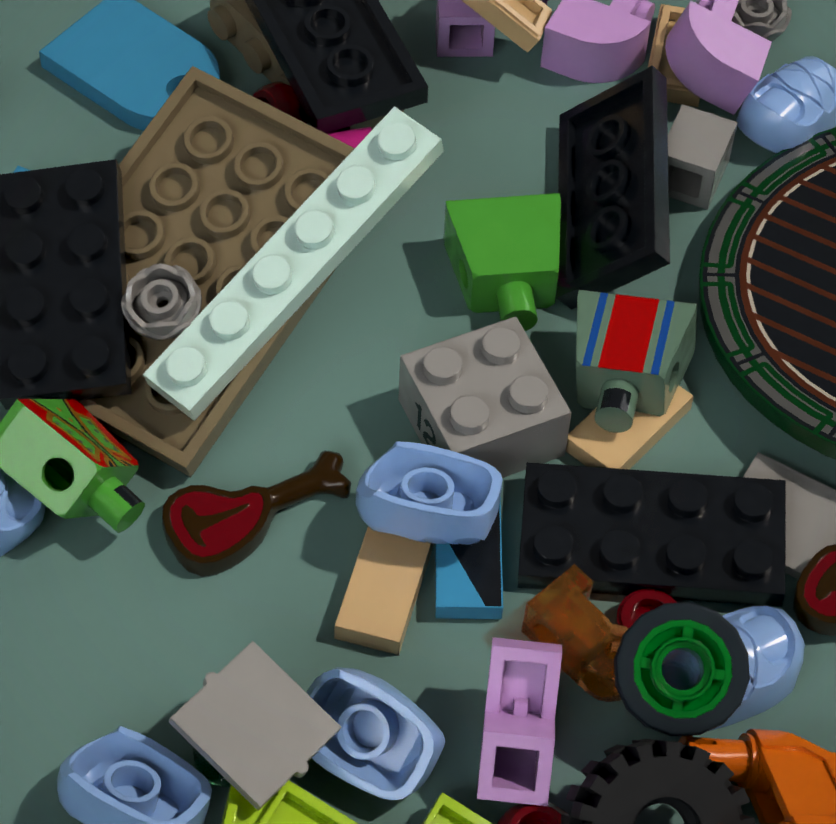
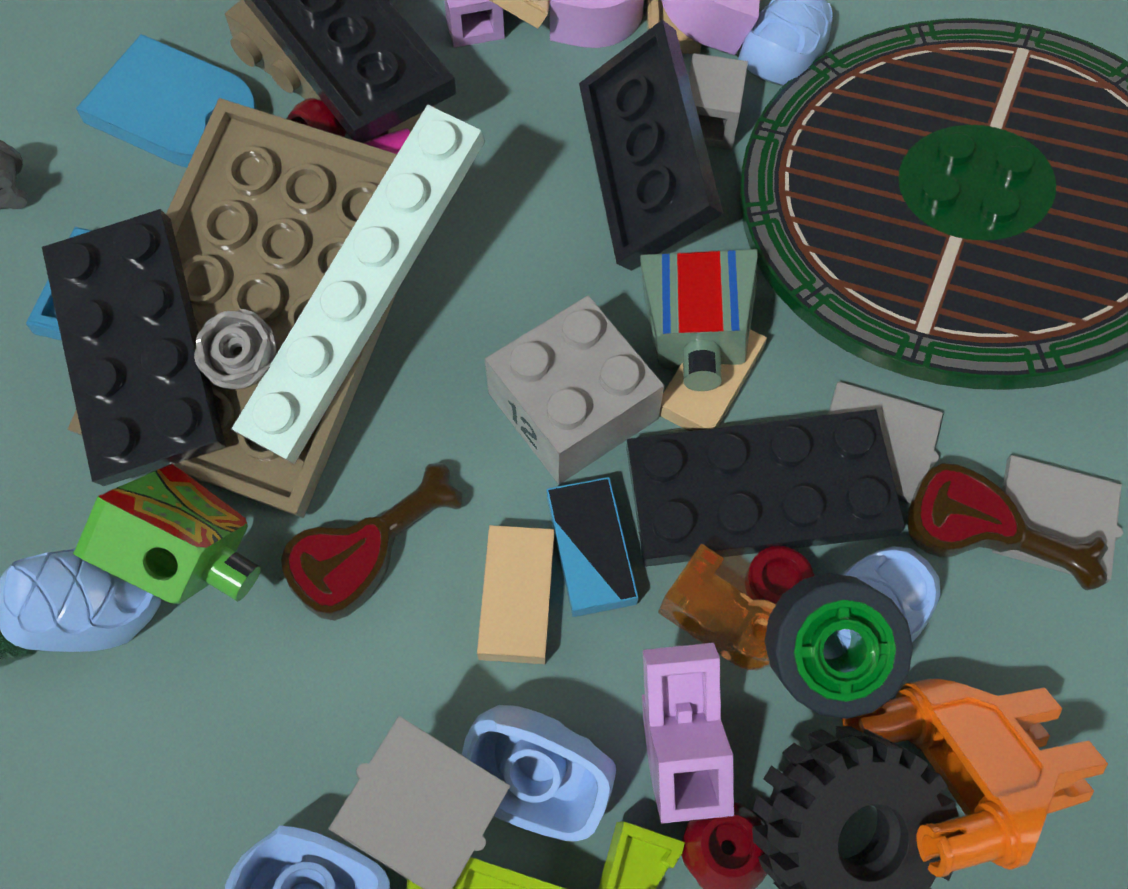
camera: 10 degrees left, 10 degrees up
light blue piece [356,441,503,545] -> none
bright green torso [443,193,561,331] -> none

